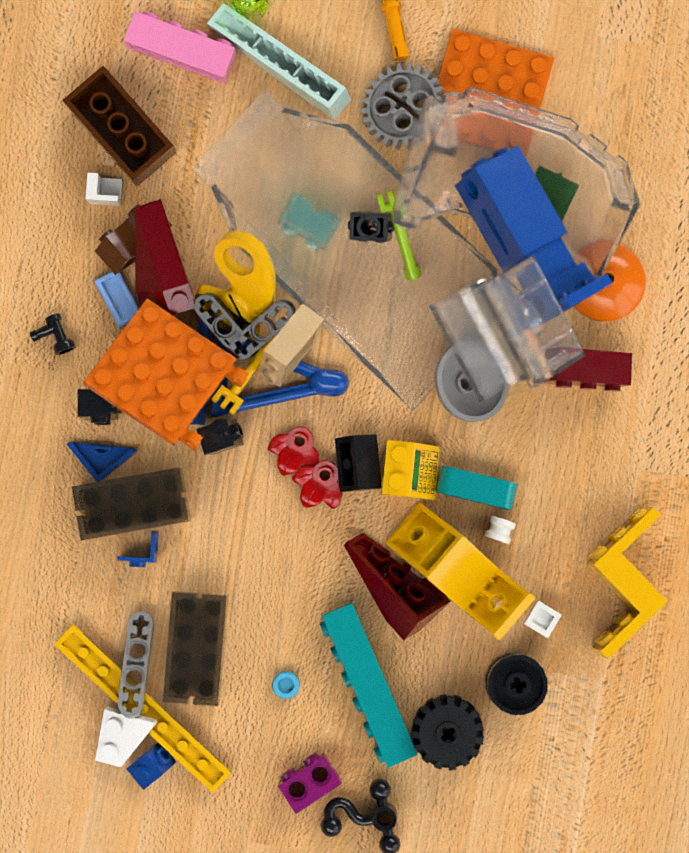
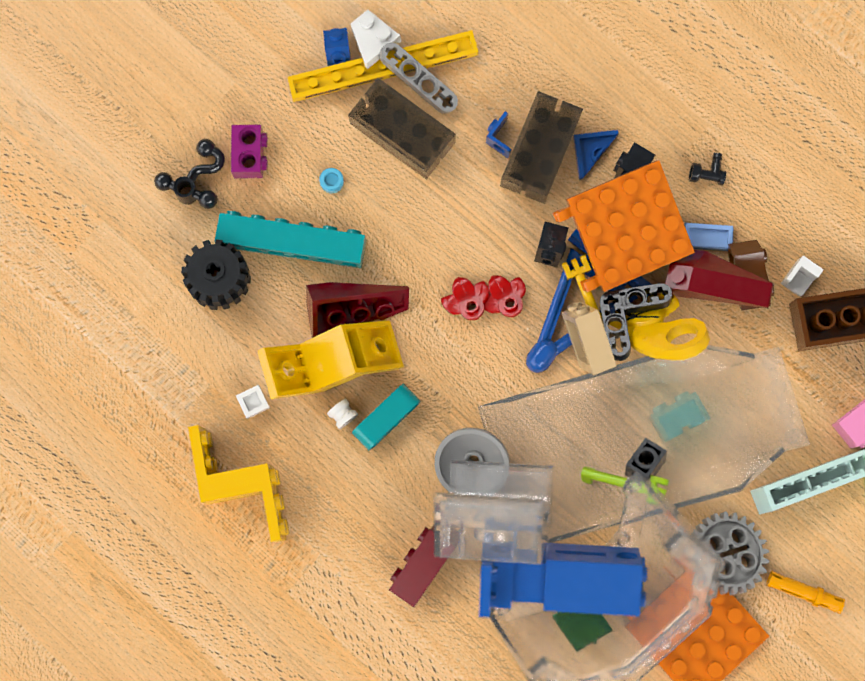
camera: 125 degrees right, 5 degrees down
black brick [335,434,382,492] -> none
yellow slope [381,440,440,500] -> none
black wheel [485,653,548,715] -> none
orange dish [573,242,646,322] -> none

